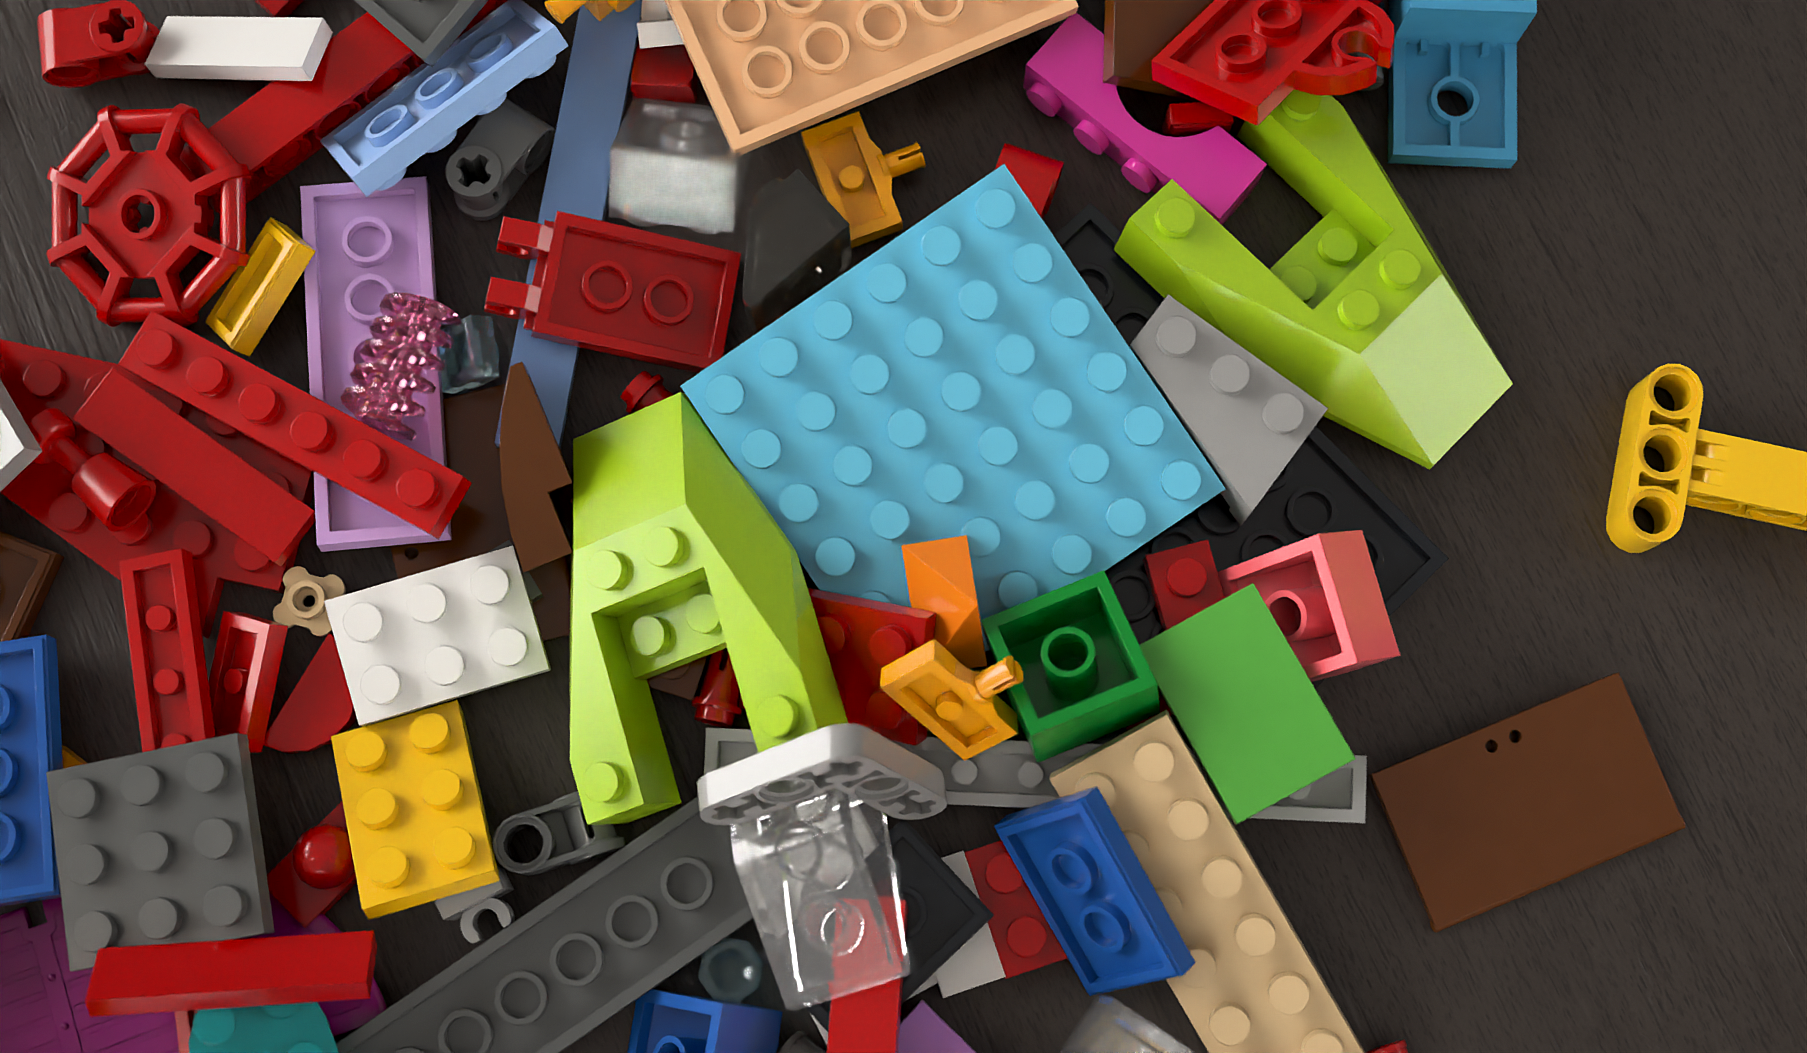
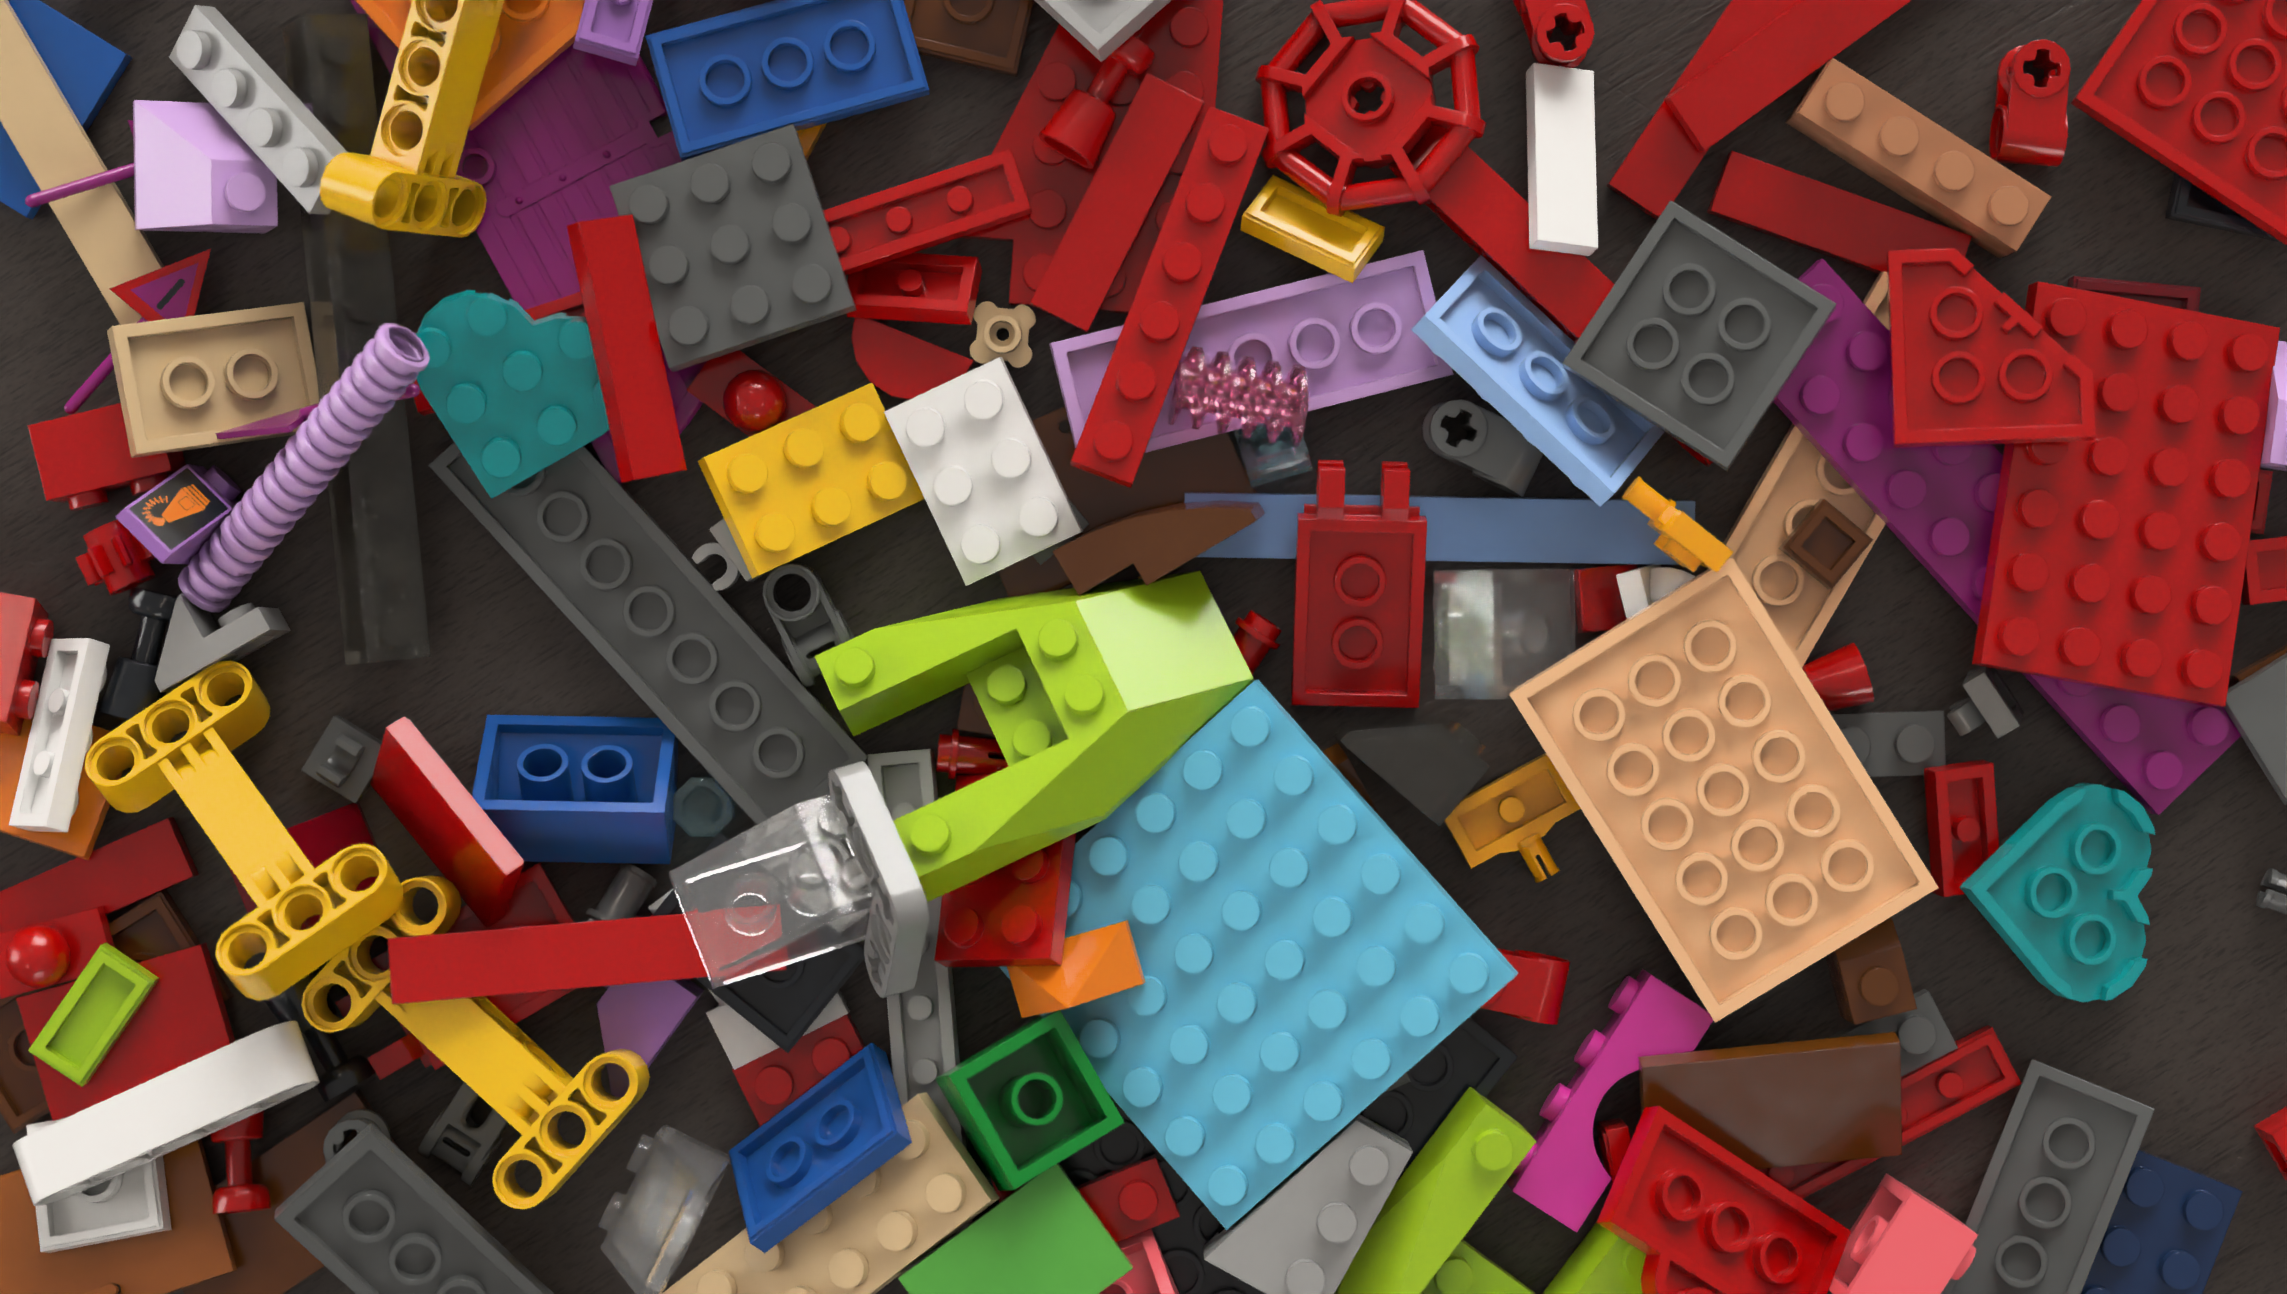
camera: 80 degrees right, 10 degrees up
light orange plate [880,639,1024,761] -> none

